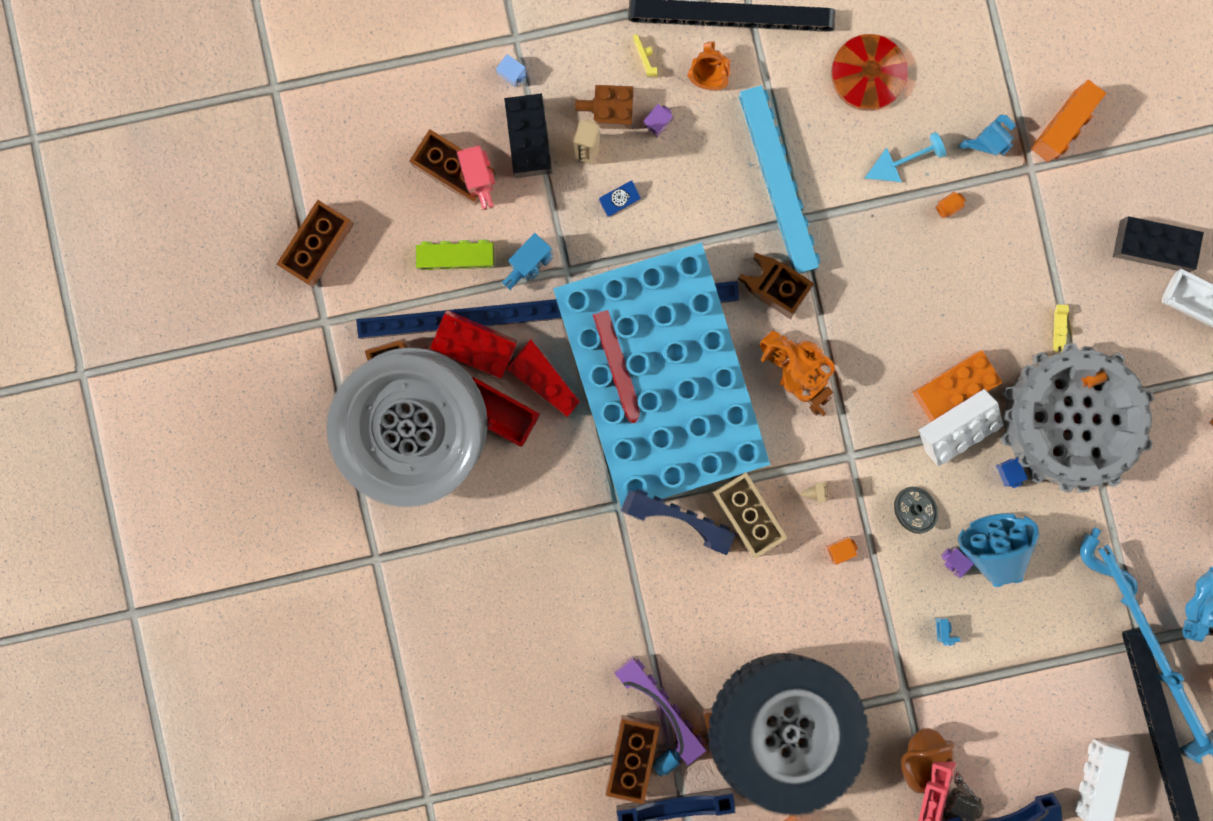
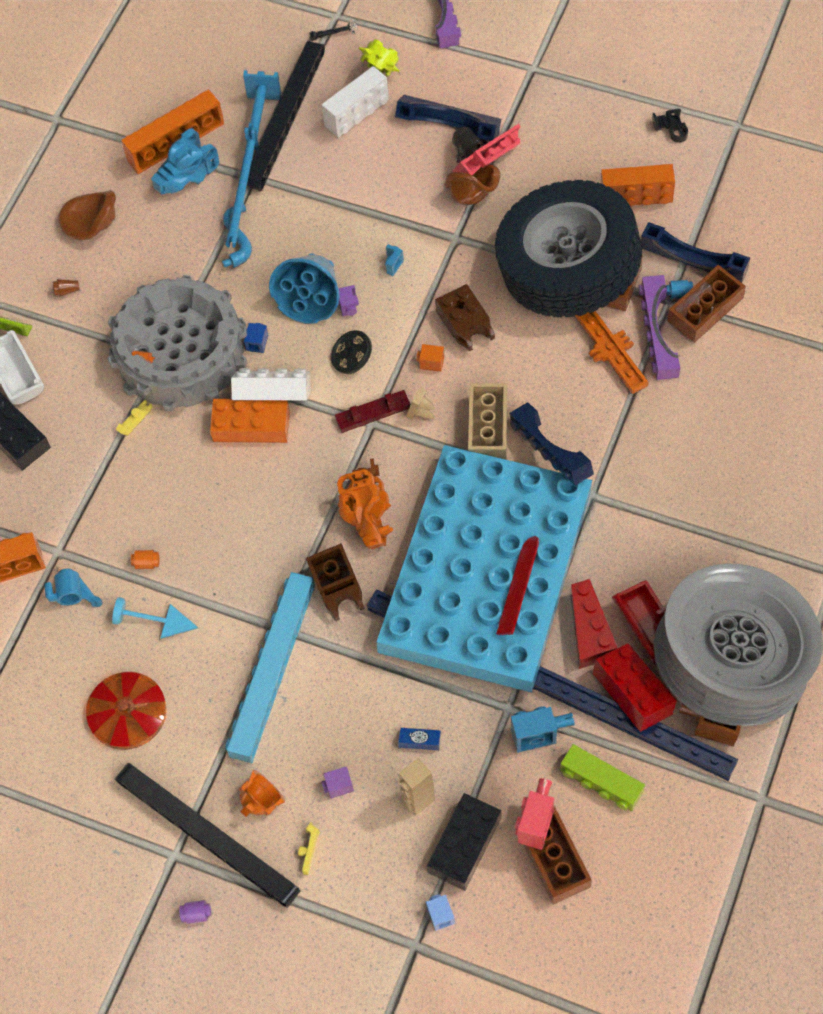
camera: 145 degrees left, 25 degrees down
dark orange brick [276,199,354,288] -> none
dark orange brick [575,85,634,130] -> none
none -> dark red hinge [335,390,411,433]
none -> reddish brown brick [435,284,495,351]
none -> orange hinge [575,311,649,394]

